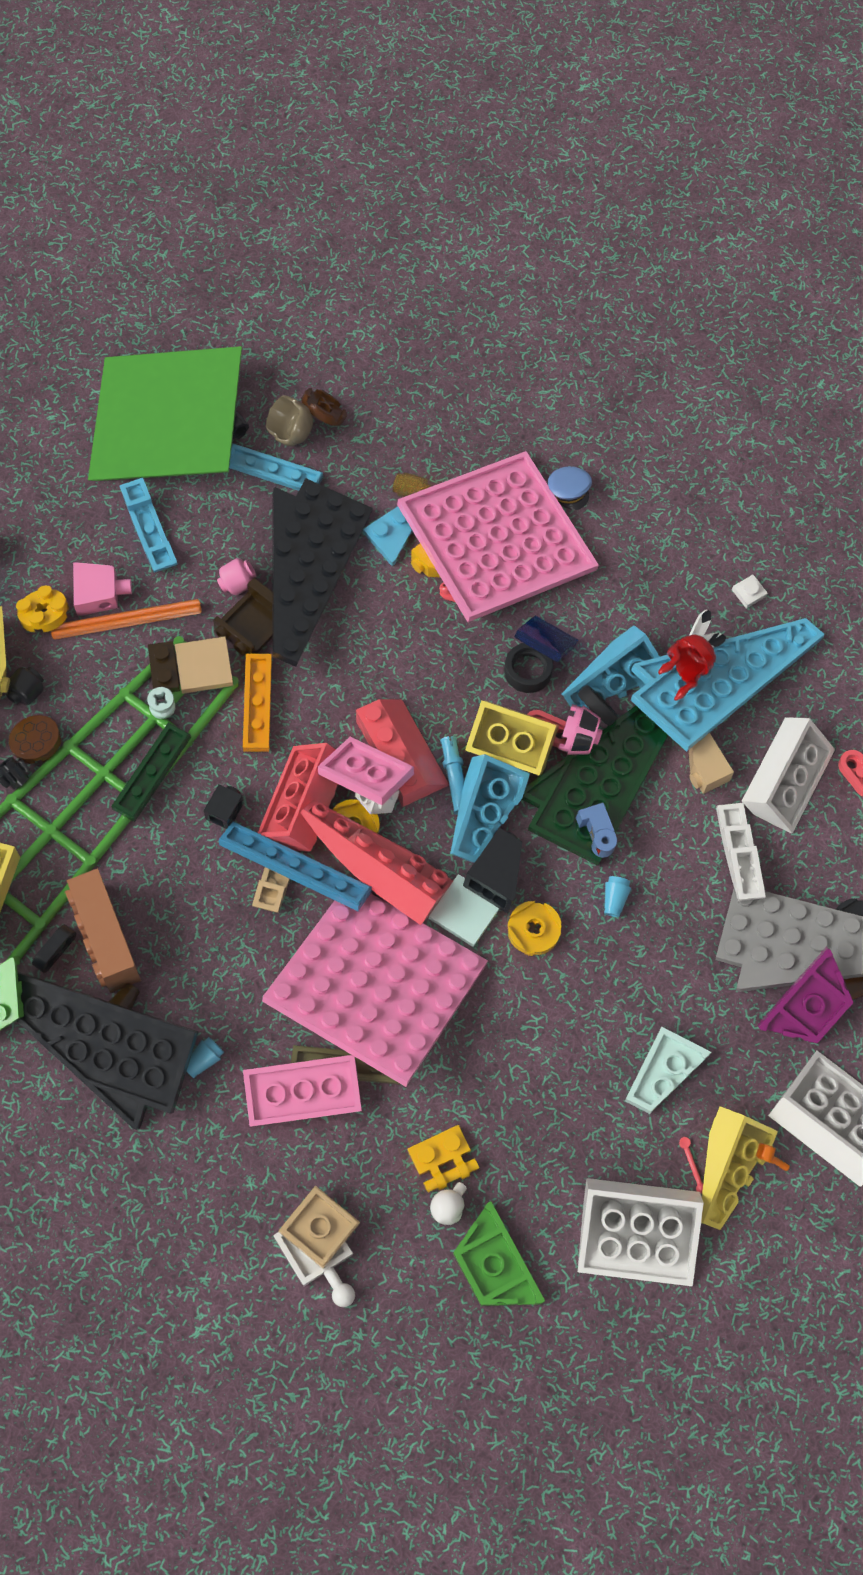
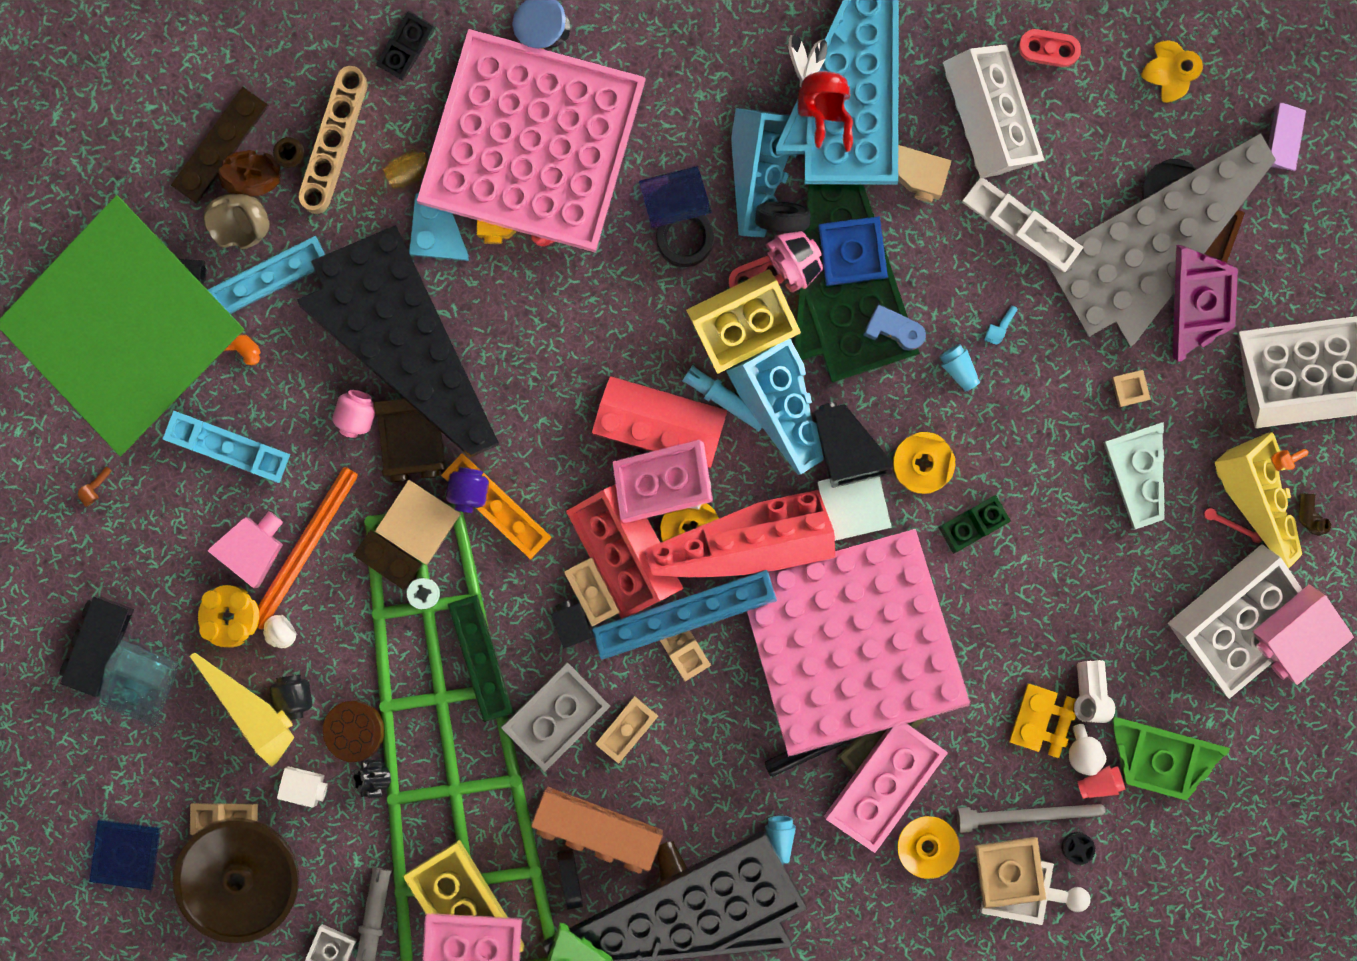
camera: 40 degrees left, 20 degrees up
none -> dark orange hand [78,466,112,507]
none -> dark brown plate [171,86,269,204]
none -> orange arm [224,335,261,366]
none -> white piece [263,615,297,648]
none -> dark brown cone [273,137,304,168]
none -> tan beam [299,66,367,214]
none -> black slope [376,11,436,81]
none -> dark purple head [446,467,489,513]
none -> light grey plate [501,662,611,772]
none -> tan plate [564,557,620,626]
none -> tan plate [595,696,658,764]
none -> black axle [765,739,852,777]
none -> blue tile [818,216,888,286]
none -> yellow dish [897,816,960,879]
none -> dark green slope [938,495,1011,554]
none -> light grey piece [956,804,1105,833]
none -> medium azure hand [984,306,1018,344]
none -> black wheel [1061,832,1096,865]
none -> white piece [1074,660,1115,723]
none -> coral cone [1077,765,1126,799]
none -> tan plate [1111,370,1151,408]
none -> bright pink brick [1253,584,1354,685]
none -> dark brown arm [1299,493,1331,536]

